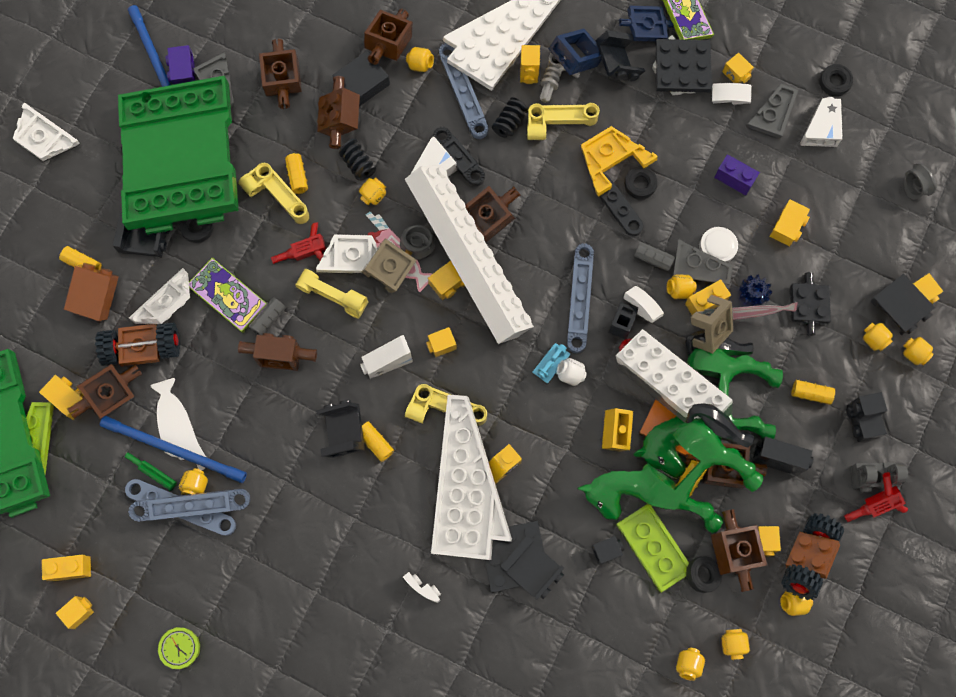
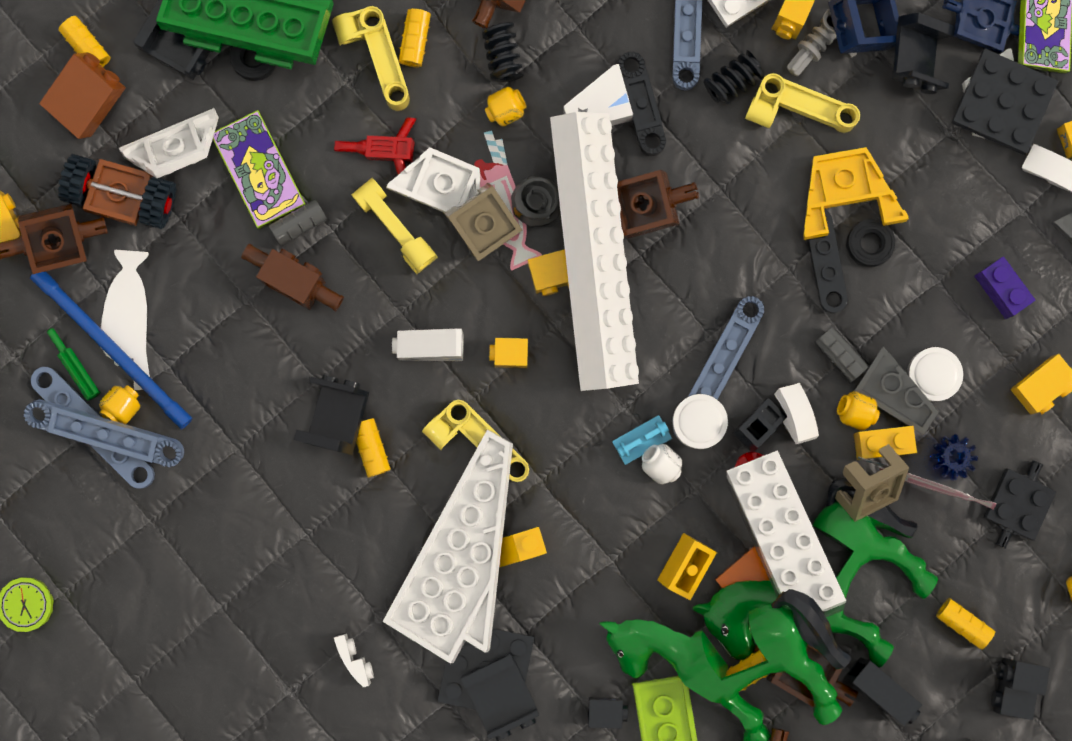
camera: 20 degrees right, 10 degrees up
none -> white piece [672,394,728,449]

